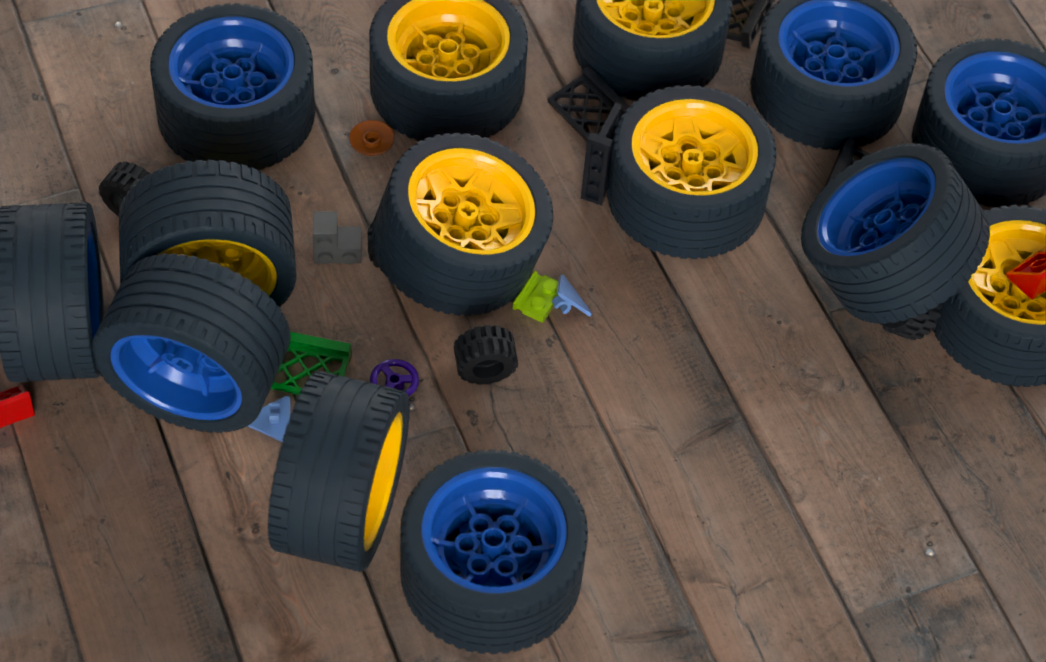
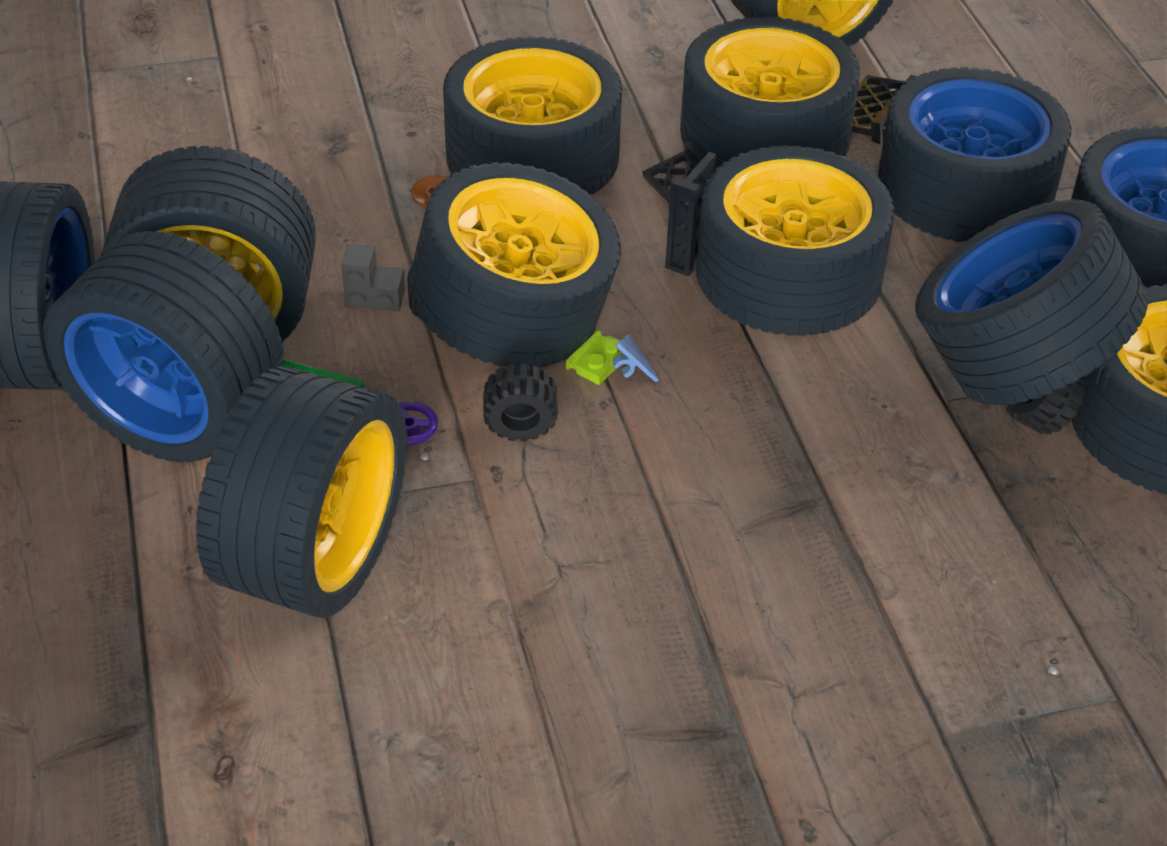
camera: 10 degrees right, 10 degrees down
wheel [150,3,315,170] -> none
wheel [400,450,588,654] -> none

